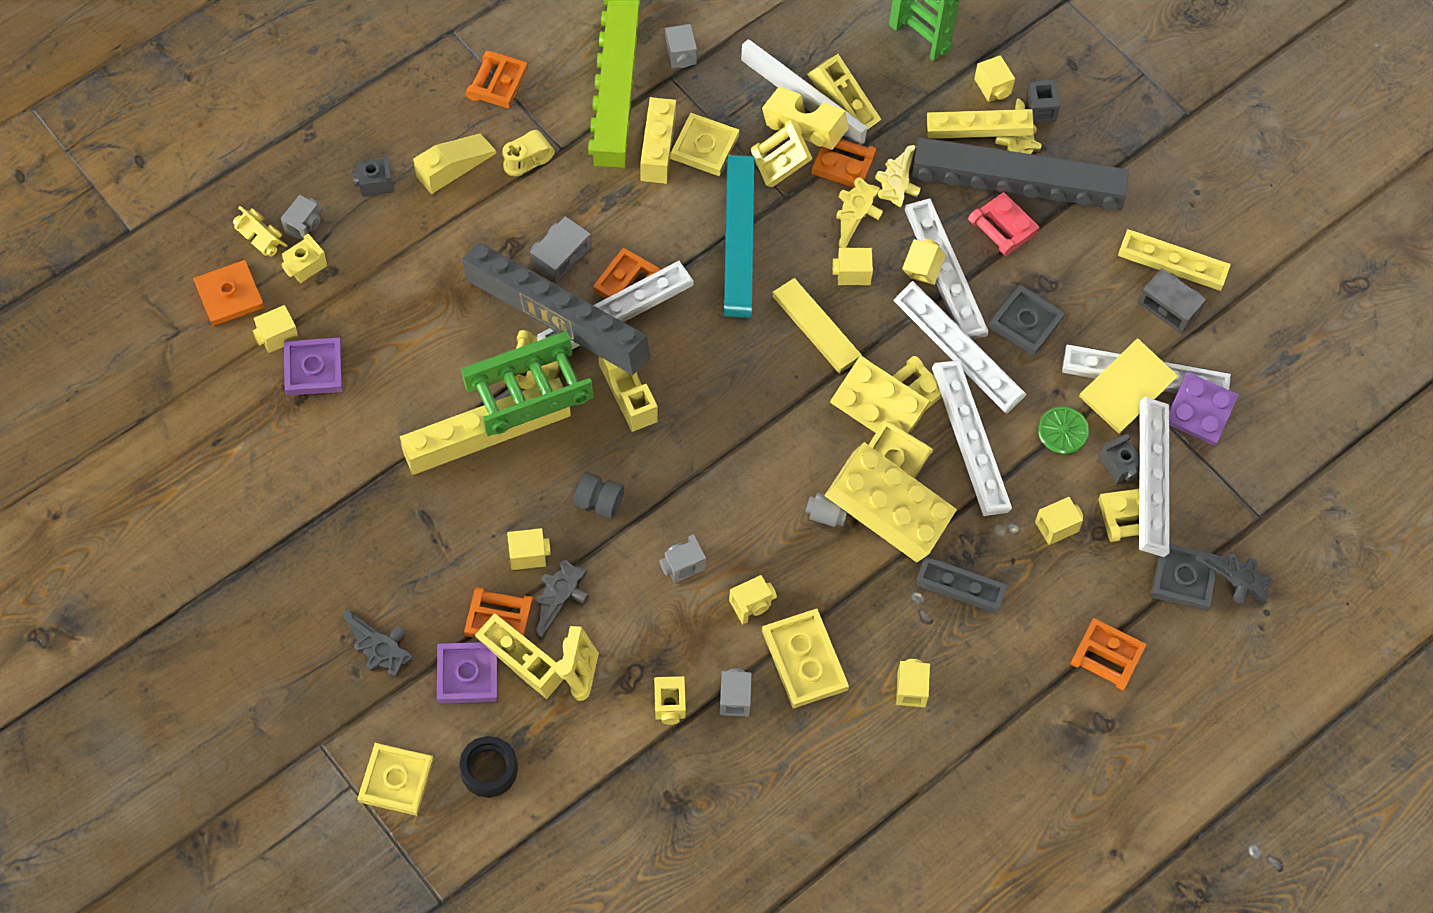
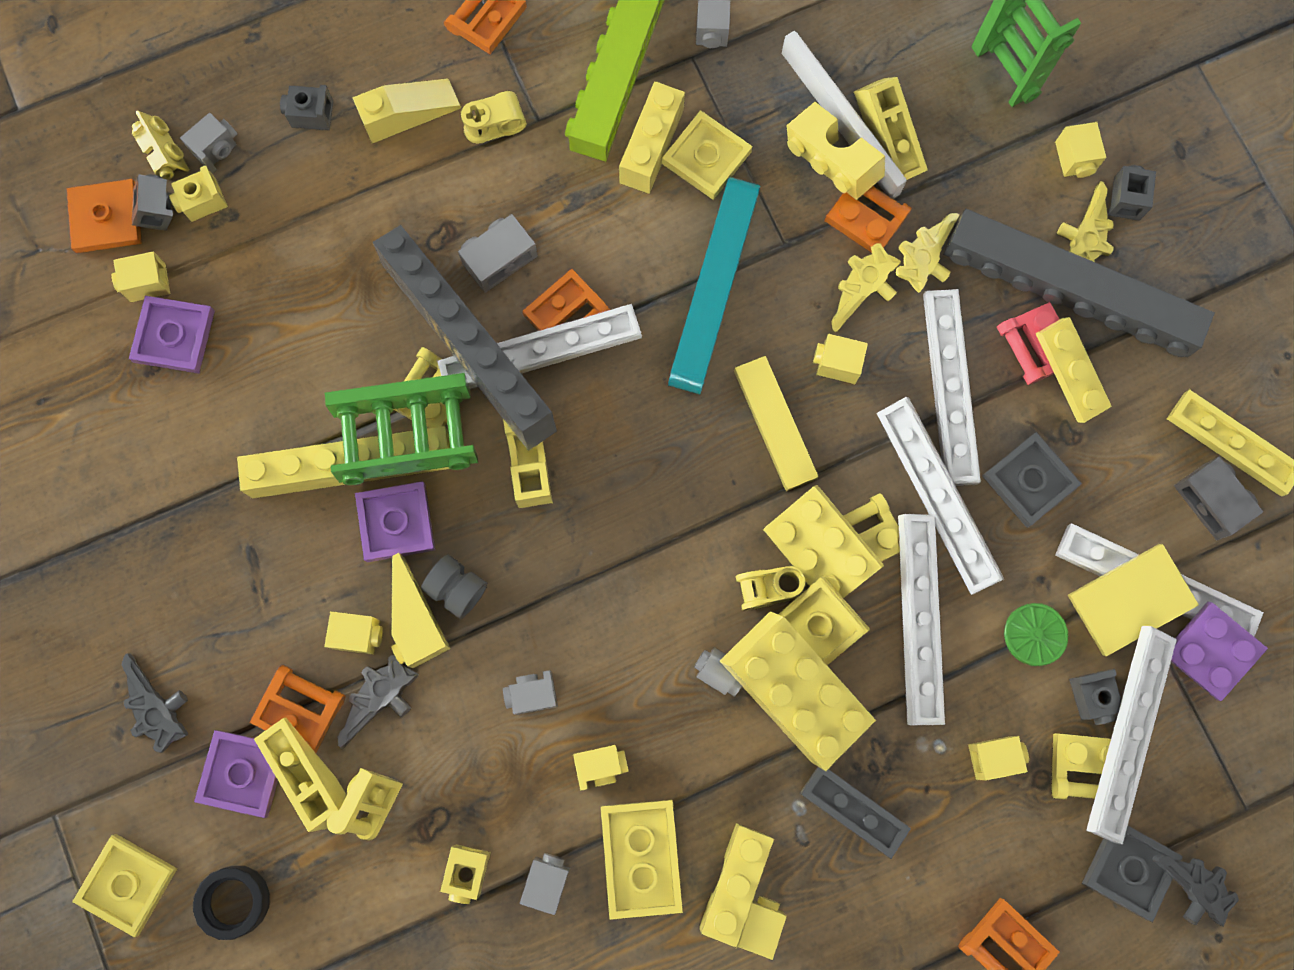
camera: 15 degrees right, 15 degrees up
light yellow plate [751,119,812,187] -> none
light yellow brick [902,239,946,285] -> none
light yellow plate [927,109,1034,139] -> none
none -> brick [132,174,173,231]
none -> medium lavender plate [355,481,435,562]
none -> light yellow slope [391,553,451,668]
none -> light yellow arch [699,823,774,948]
none -> light yellow piece [735,566,805,611]
none -> light yellow plate [1036,317,1112,423]

